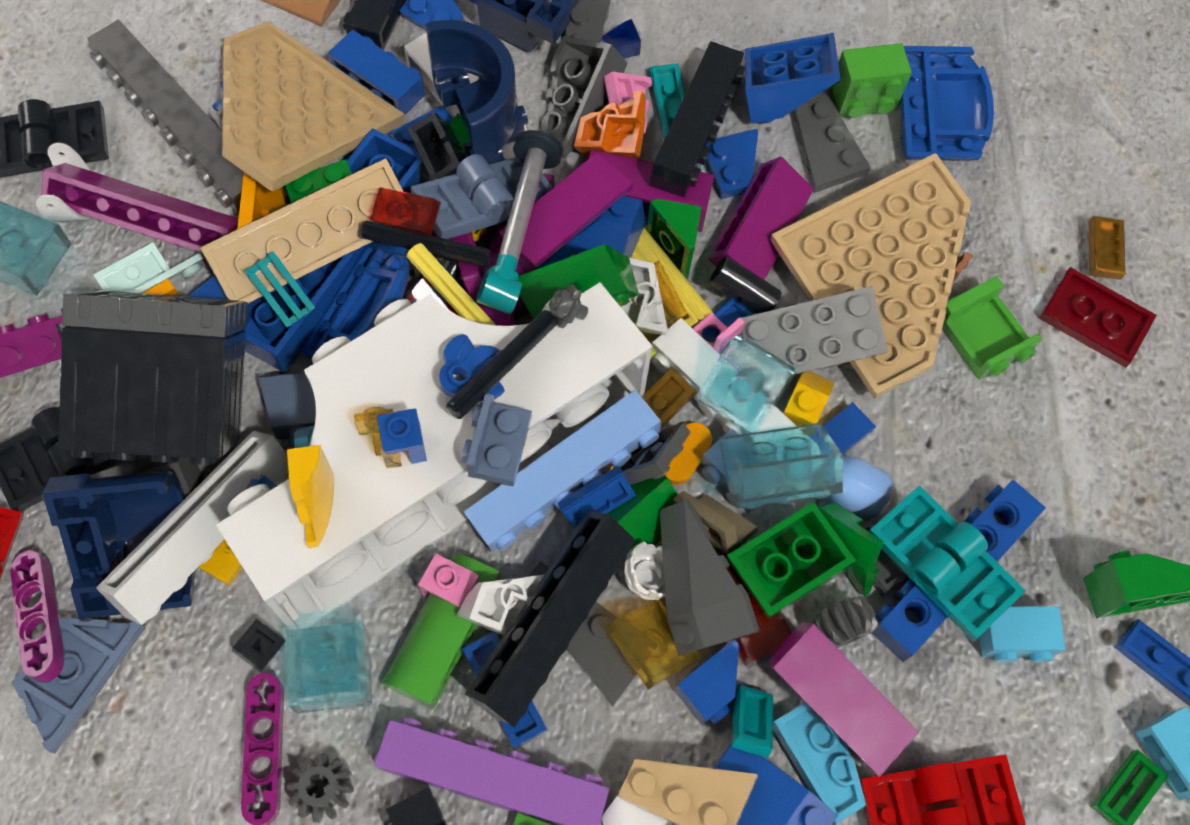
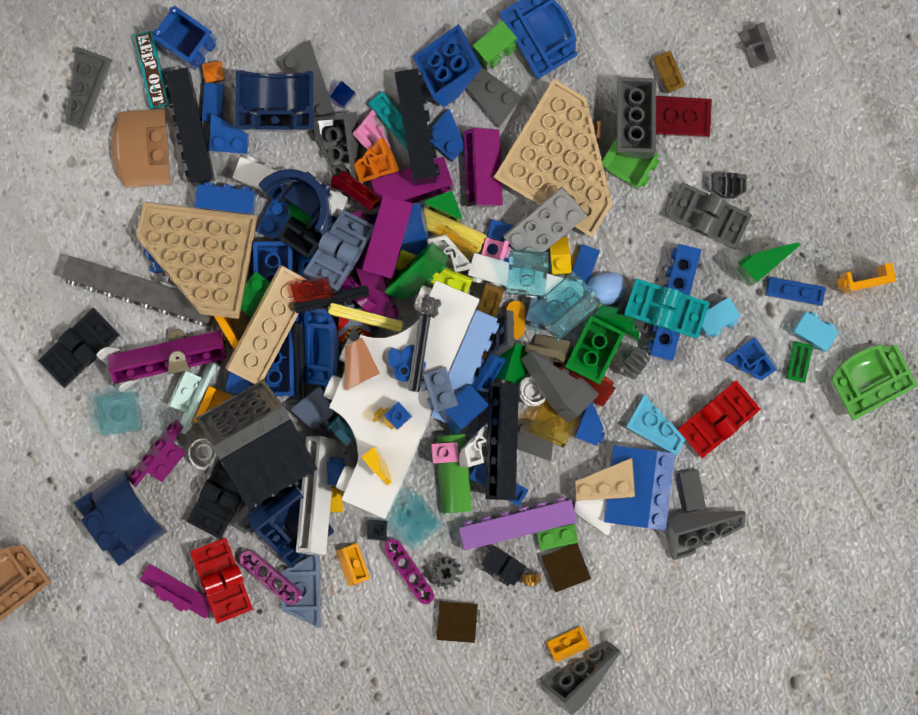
camera: 25 degrees left, 20 degrees up
teal tile [245,251,316,328] -> none
piece [476,130,563,314] -> none
black pin [709,256,782,314] -> none
teal tile [732,684,773,758] -> none
magenta brick [771,622,919,777] -> none
none -> dark tan piece [167,329,191,375]
none -> black axle [292,323,306,399]
none -> dark red hinge [330,170,382,210]
none -> light orange slope [336,543,371,586]
none -> nougat slope [345,338,380,391]
none -> blue slope [442,384,489,435]
none -> dark grey slope [617,77,656,159]
none -> dark grey plate [666,182,752,250]
none -> black piece [711,173,747,199]
none -> blue slope [724,337,777,381]

